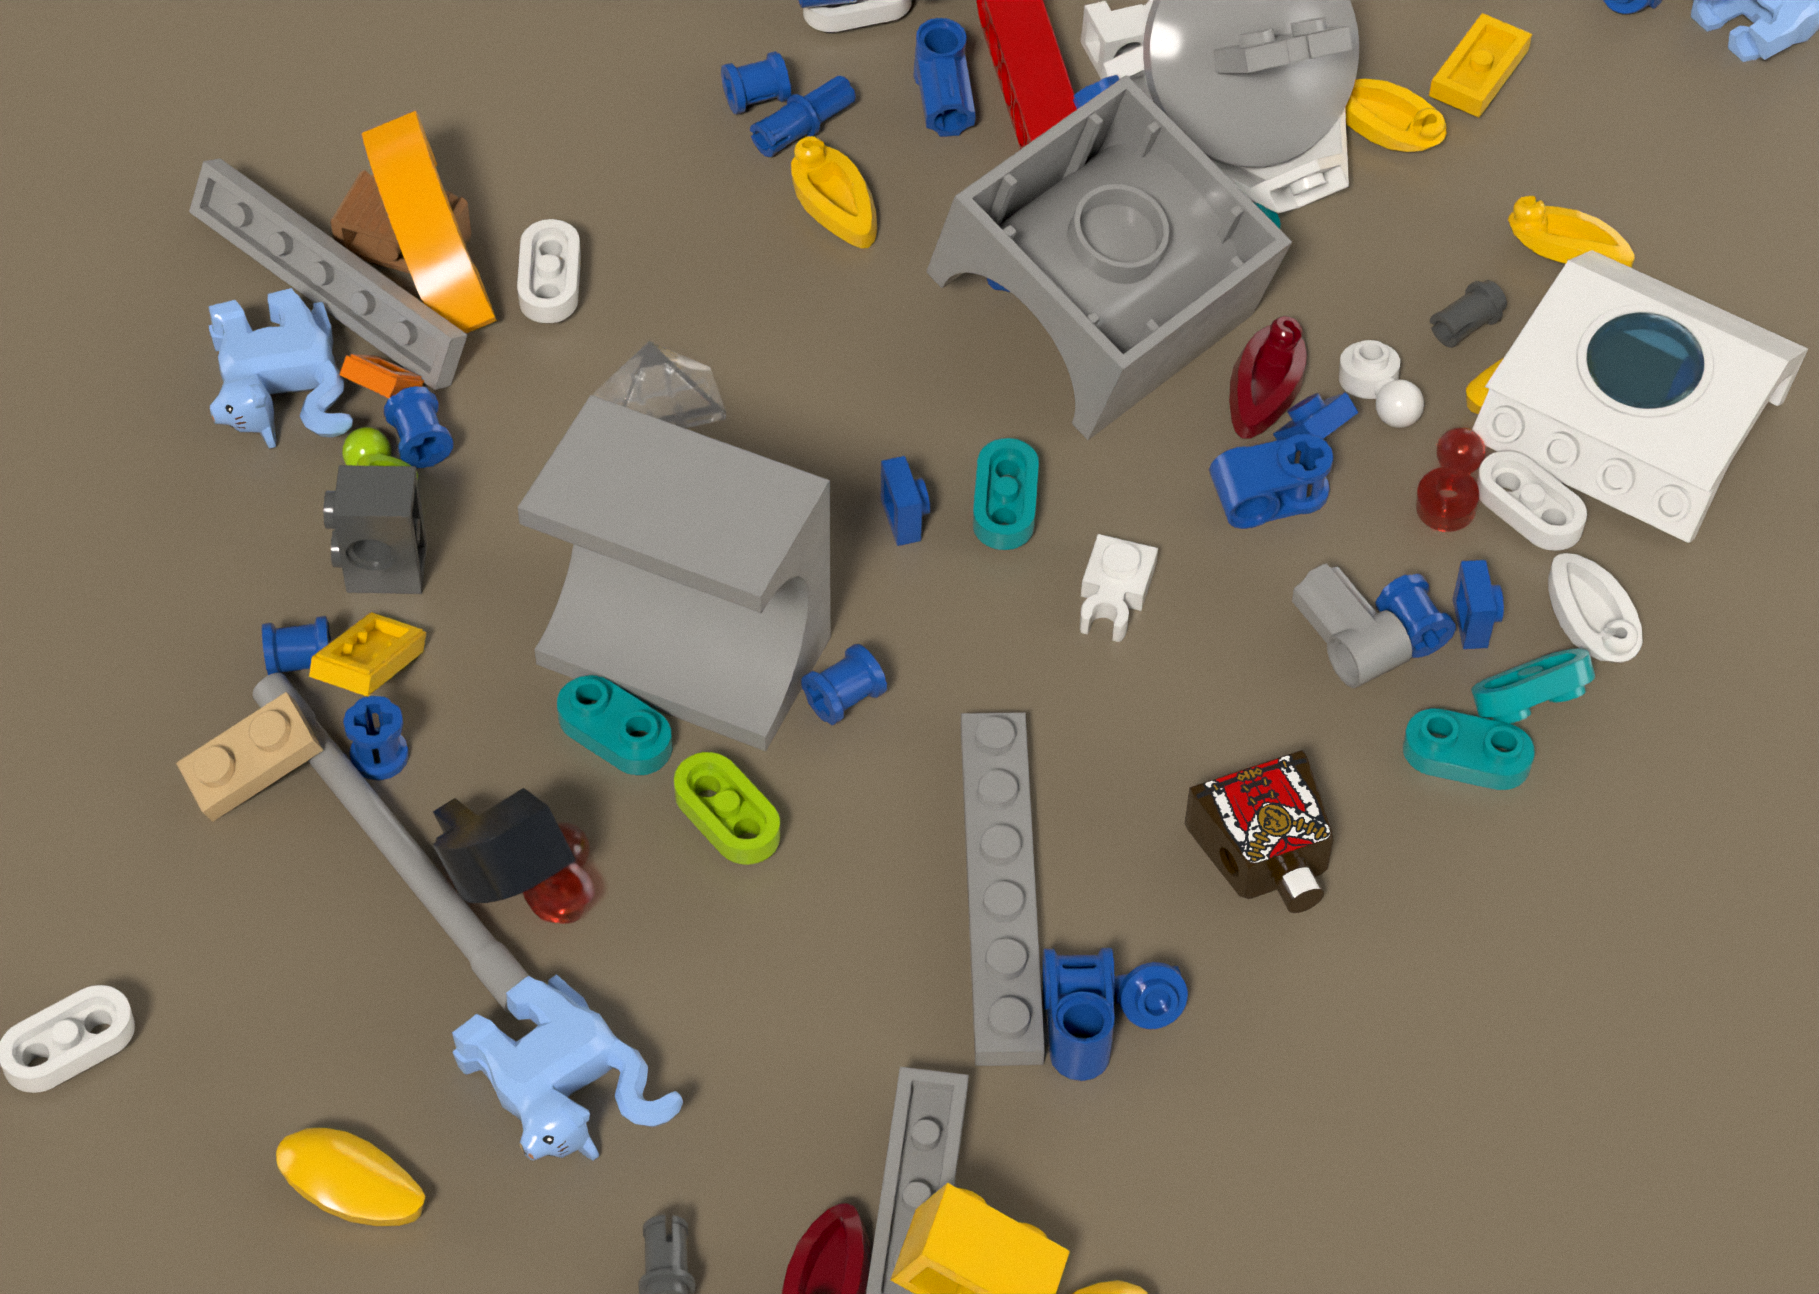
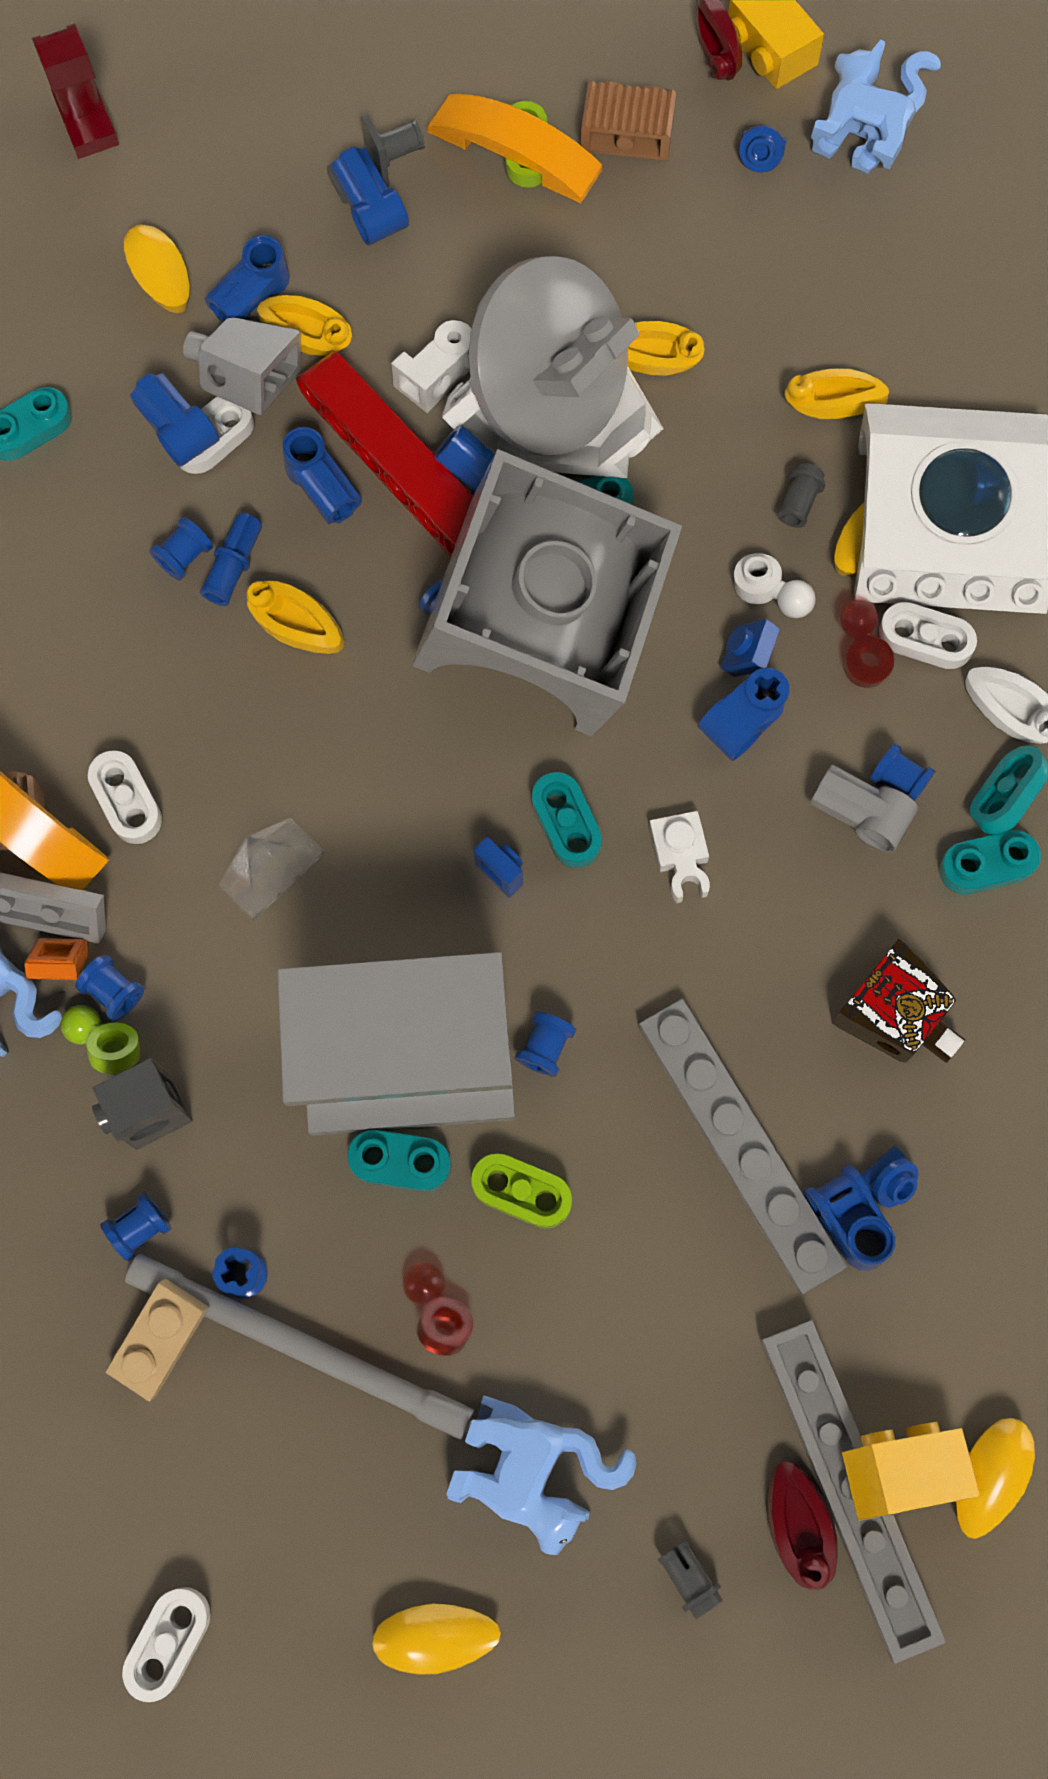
camera: 25 degrees left, 20 degrees up
yellow plate [309,612,427,697] -> none
black brick [433,788,576,903] -> none
dark red arm [1229,316,1307,439] -> none
yellow plate [1429,13,1532,118] -> none
blue plate [1452,560,1504,649] -> none

